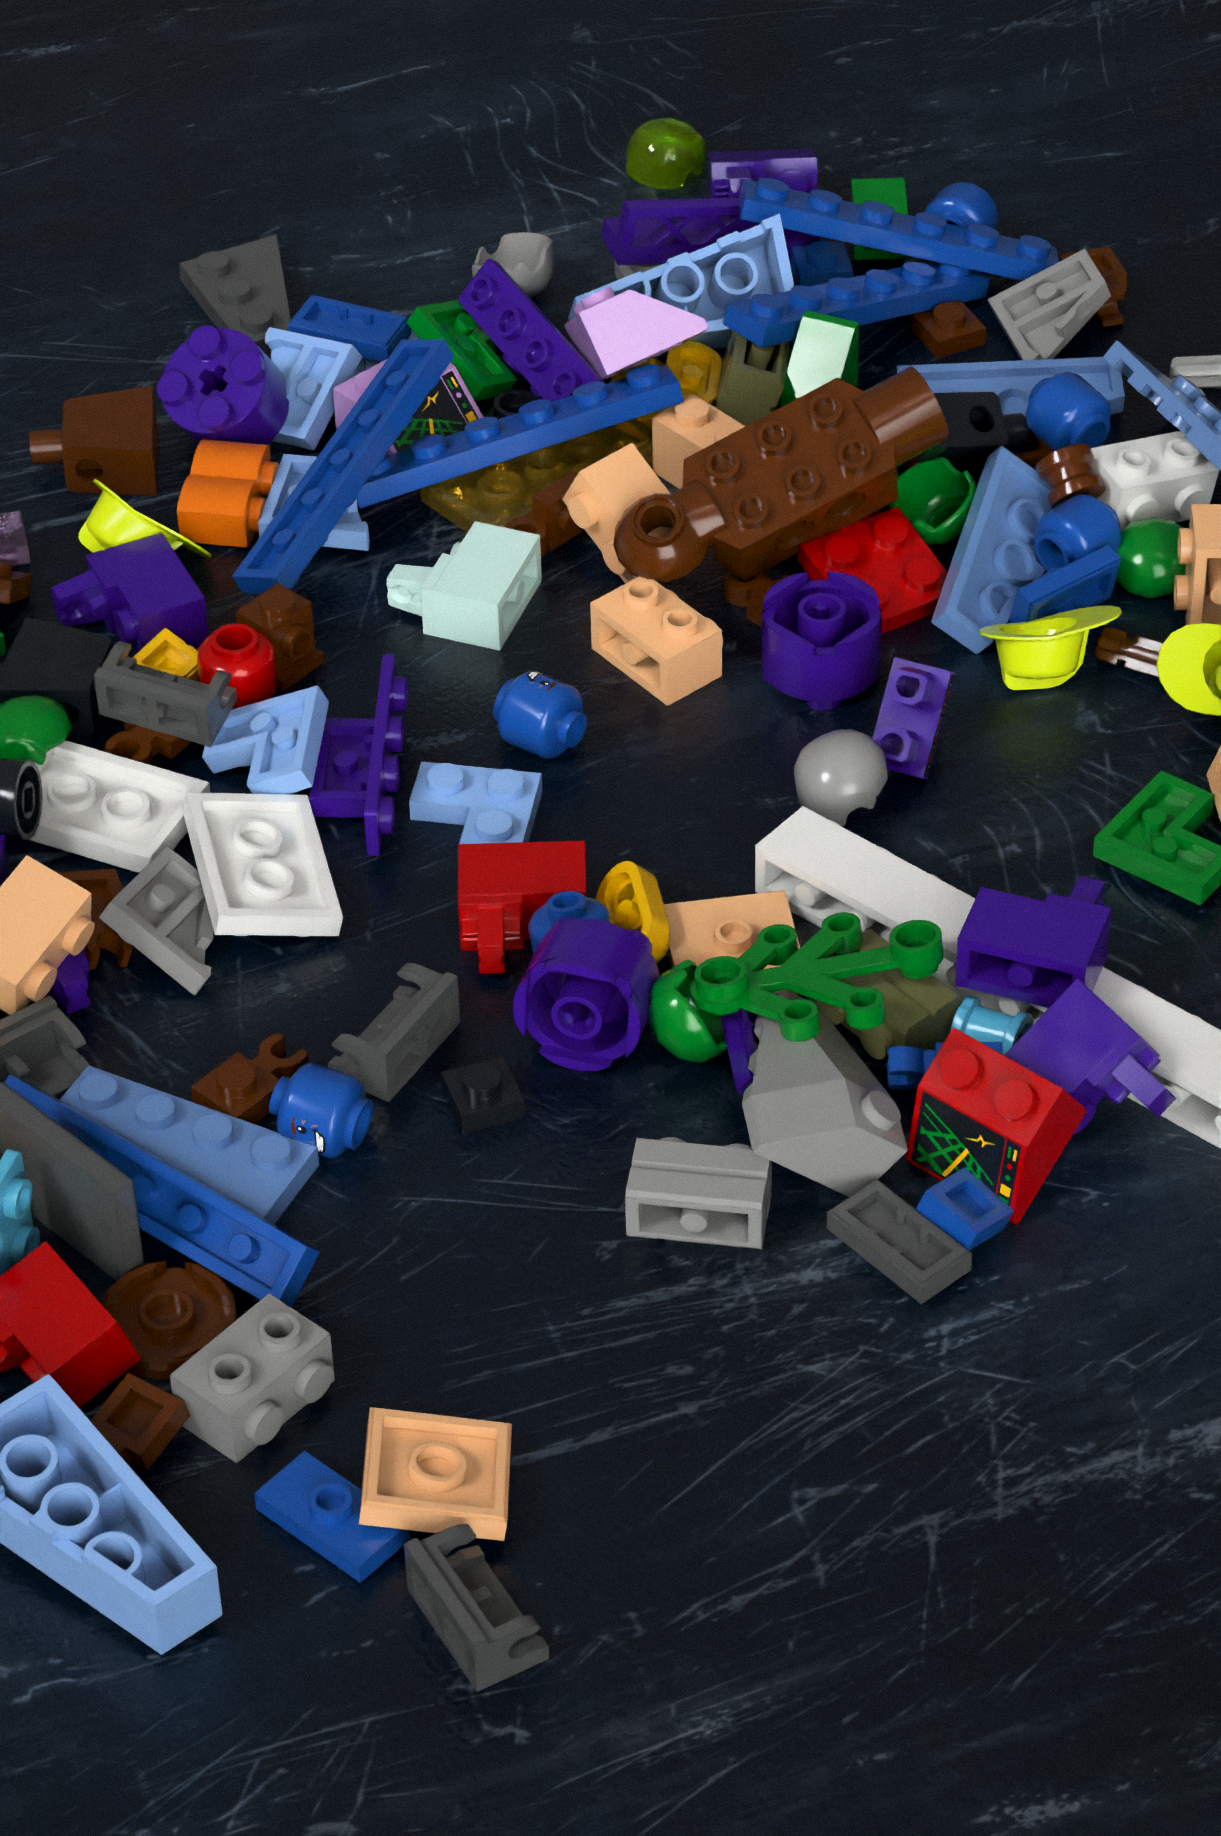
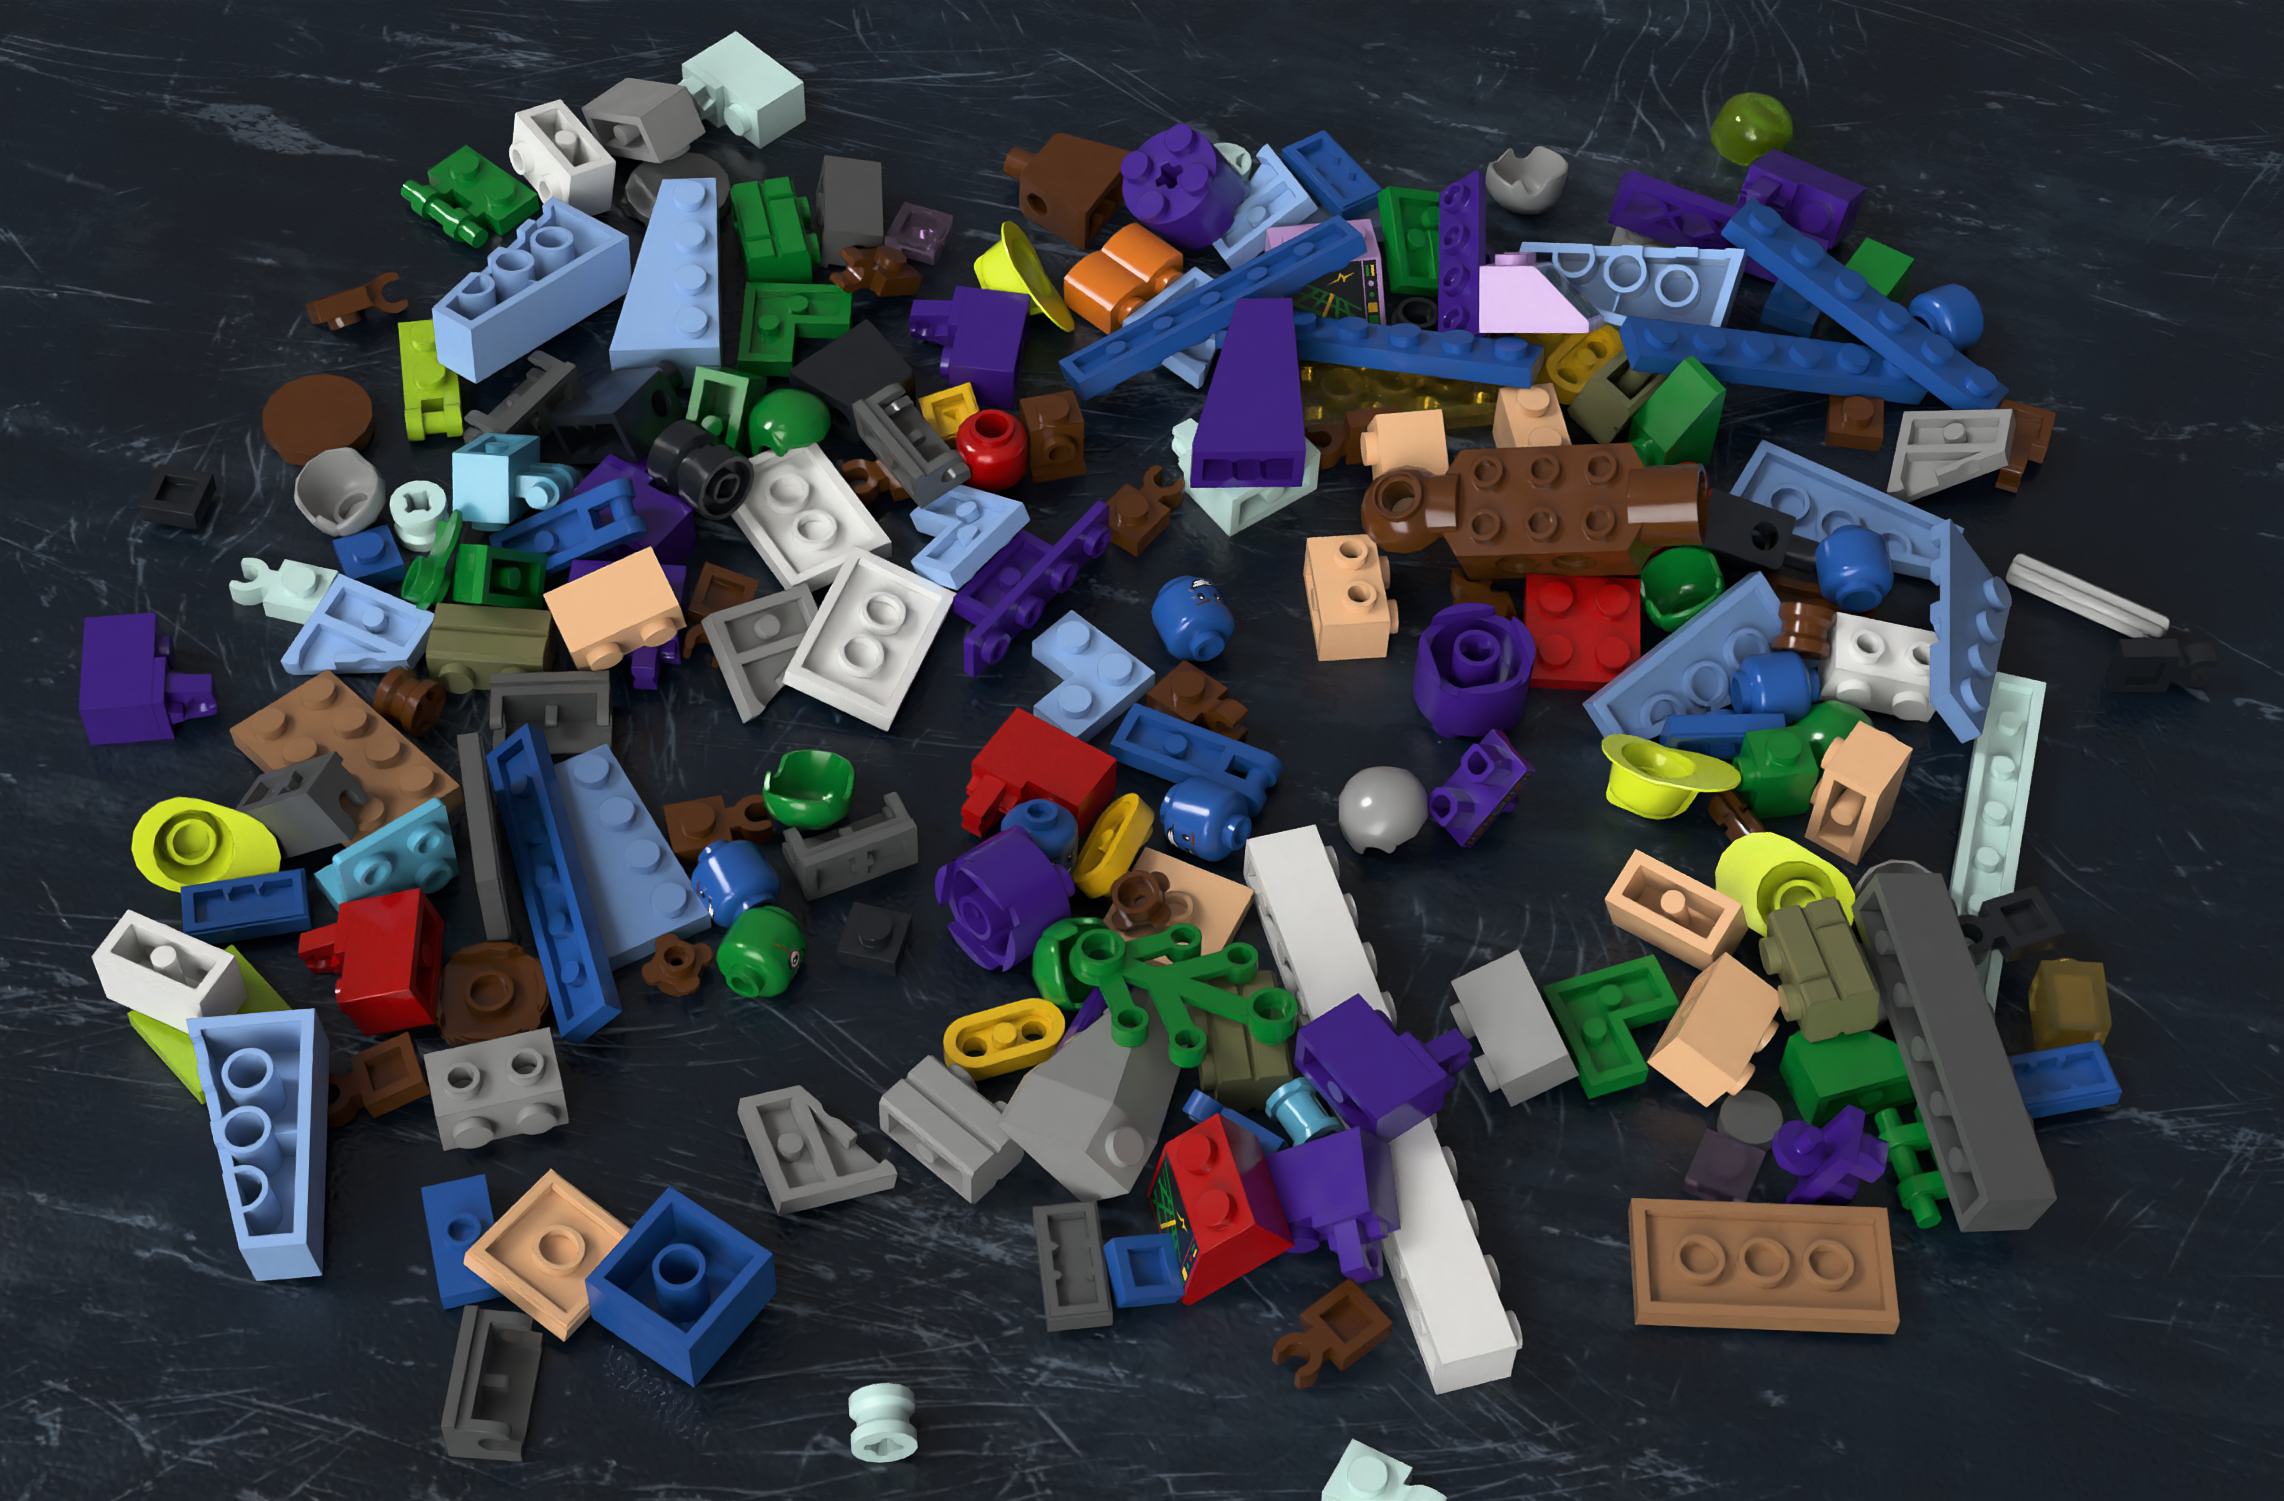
camera: 30 degrees right, 10 degrees up
dark grey wing [179,234,291,356] -> none
none -> blue brick [585,1186,777,1388]
none -> reddish brown plate [642,933,713,997]
none -> green head [716,906,807,998]
none -> light grey wing [737,1085,898,1216]
none -> green hair [762,749,856,831]
none -> light aqua wheel [848,1383,918,1463]
none -> yellow plate [943,998,1065,1081]
none -> reddish brown plate [1106,465,1185,557]
none -> blue plate [1109,702,1283,817]
none -> reddish brown plate [1110,870,1171,932]
none -> reddish brown plate [1147,660,1248,742]
none -> blue head [1160,775,1252,862]
none -> dark purple slope [1190,297,1306,488]
none -> reddish brown plate [1272,1278,1393,1390]
none -> light grey brick [1450,950,1579,1107]
none -> light nougat brick [1605,849,1748,971]
none -> green brick [1732,725,1819,819]

